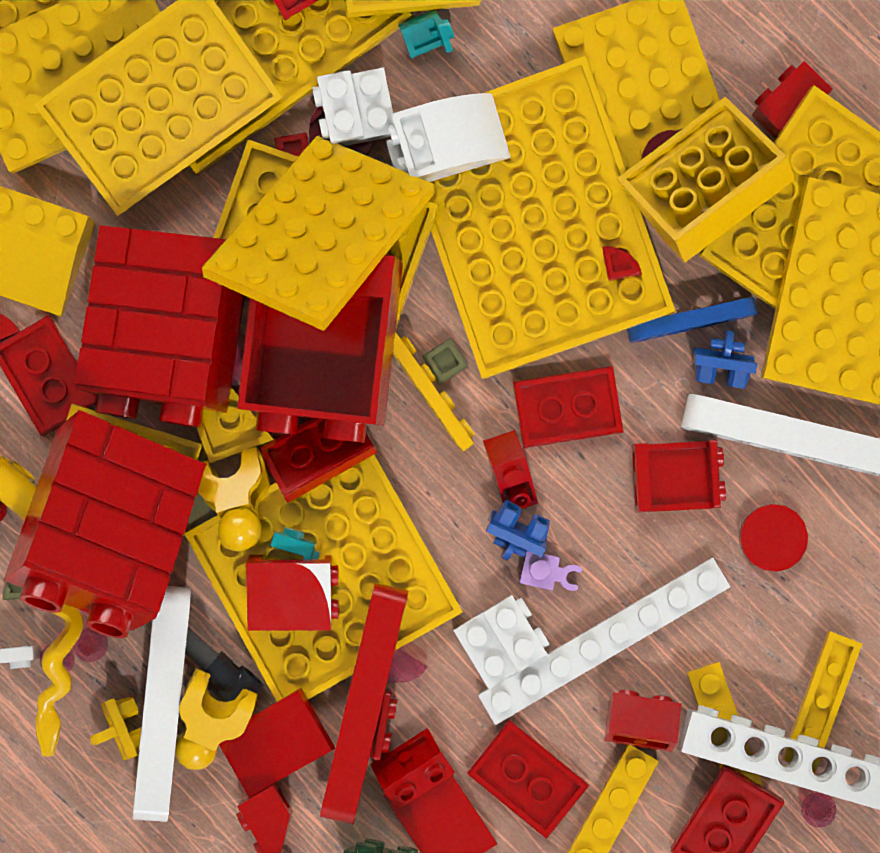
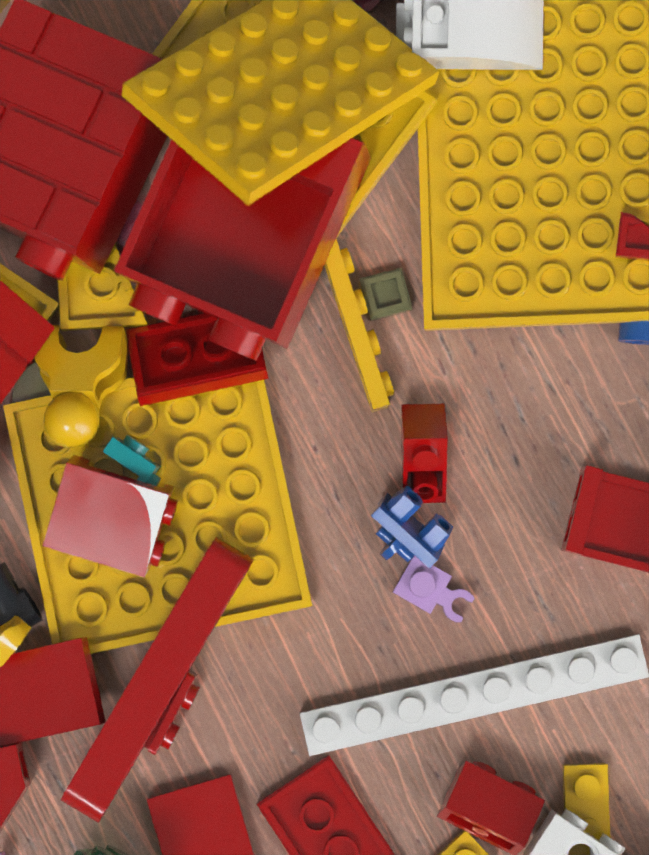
camera: 15 degrees right, 0 degrees up
red bracket [370,728,455,810] -> none
clear pink tile [388,648,428,683] -> none
white plate [453,595,550,689] -> none
red tile [513,366,624,449] -> none

